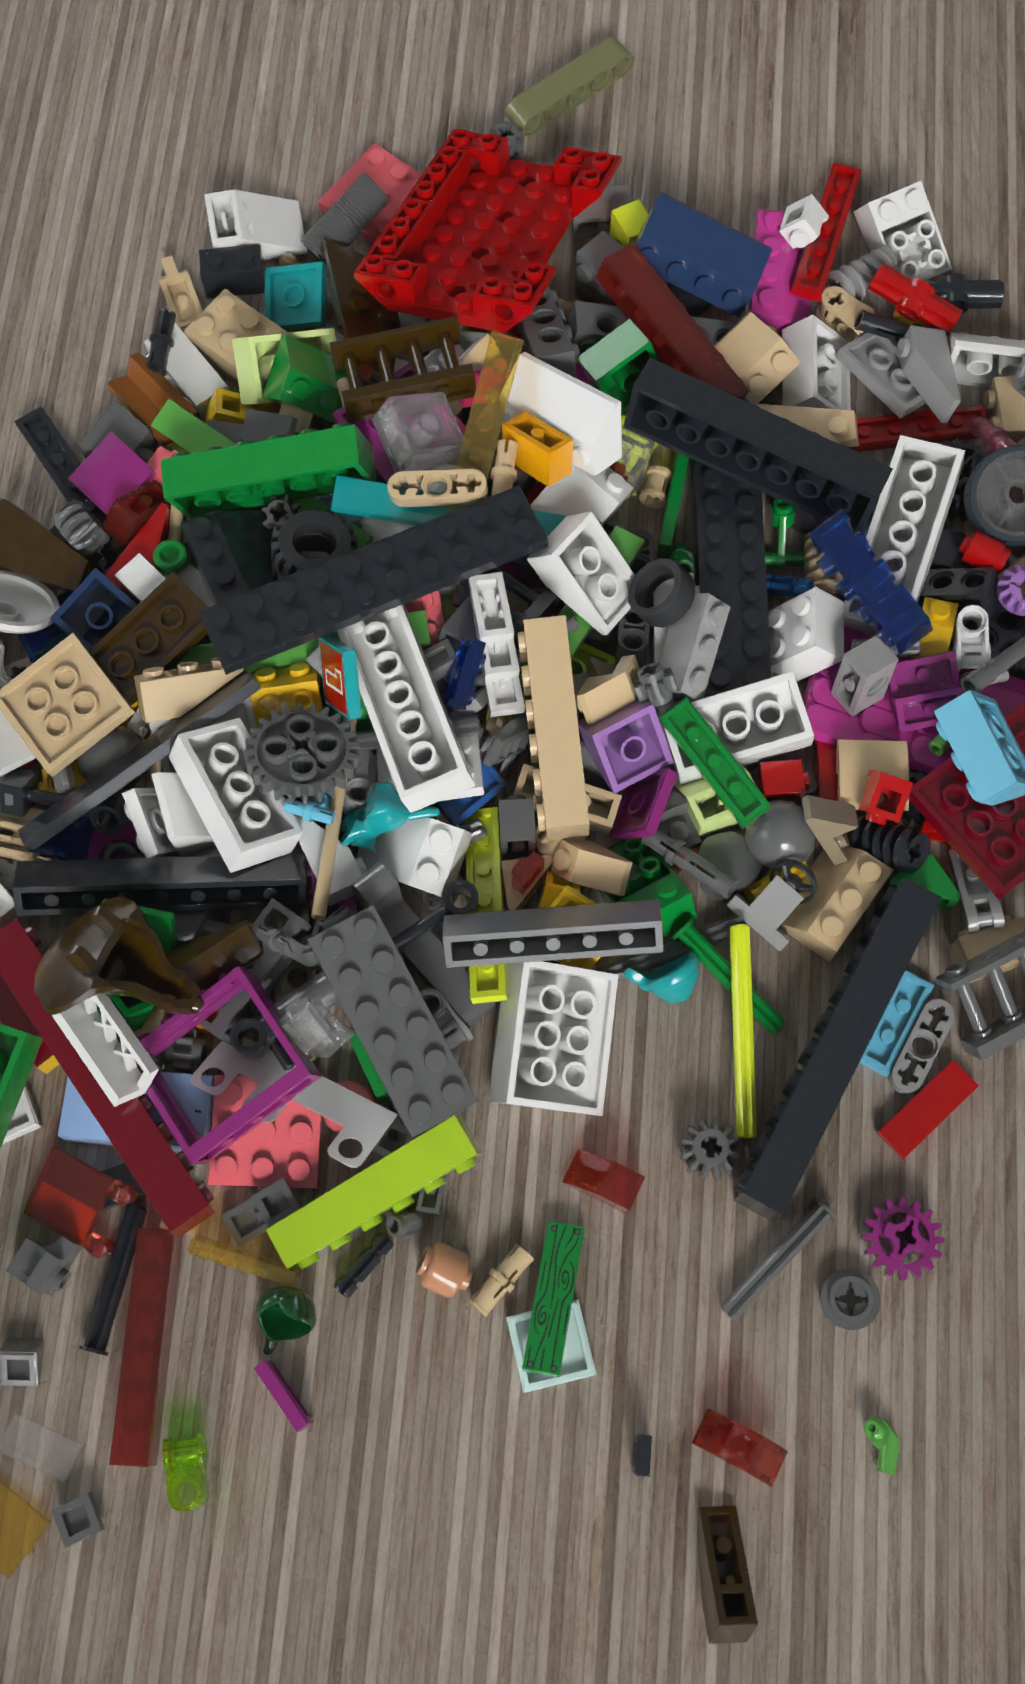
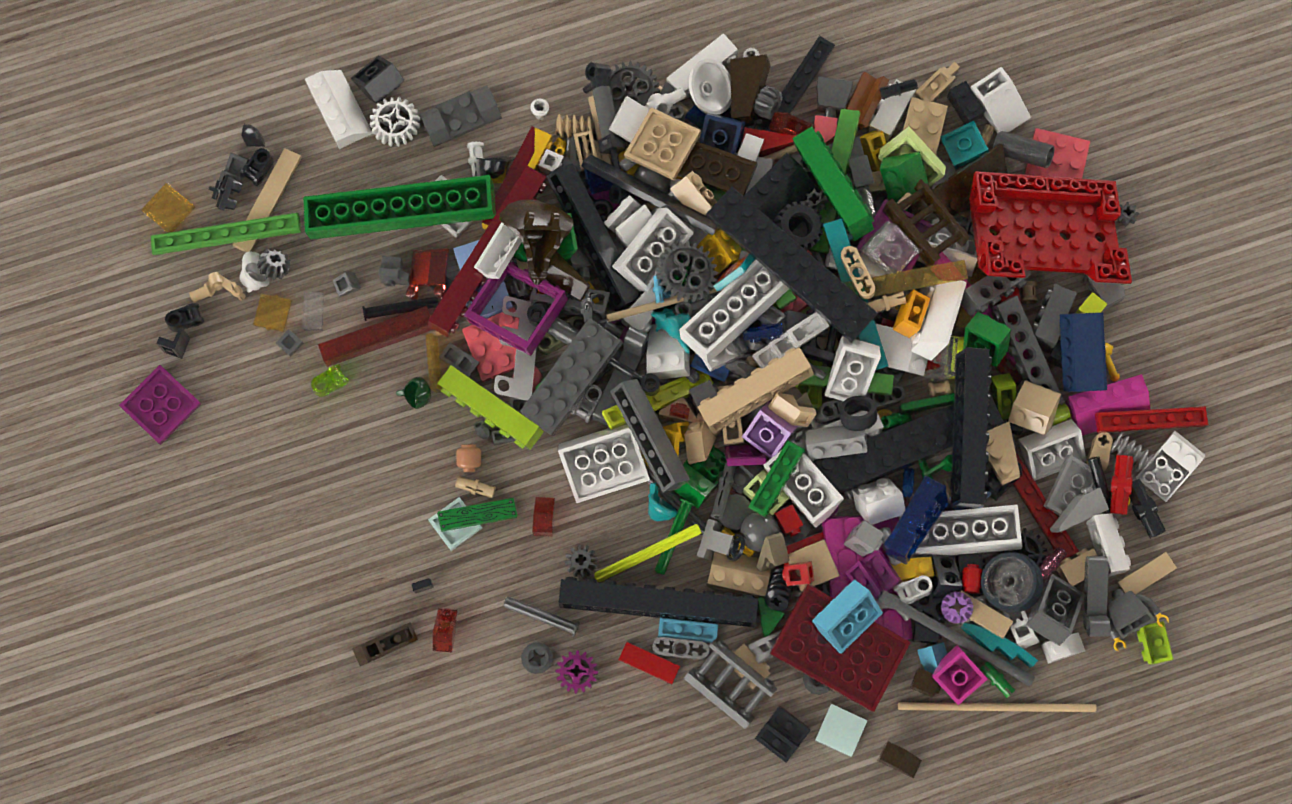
camera: 65 degrees right, 5 degrees up
magenta slope [68,431,157,520] -> none
green tile [153,540,189,575] -> none
magenta tile [254,1360,313,1432] -> none
clear slope [278,997,355,1058] -> none
black axle [334,1232,394,1298] -> none
olive beam [505,36,635,137] -> none
clear red brick [595,243,749,400] -> none
dark grey gear [632,663,678,707] -> none
white brick [779,194,829,249] -> none
bright green arm [864,1417,900,1475] -> none

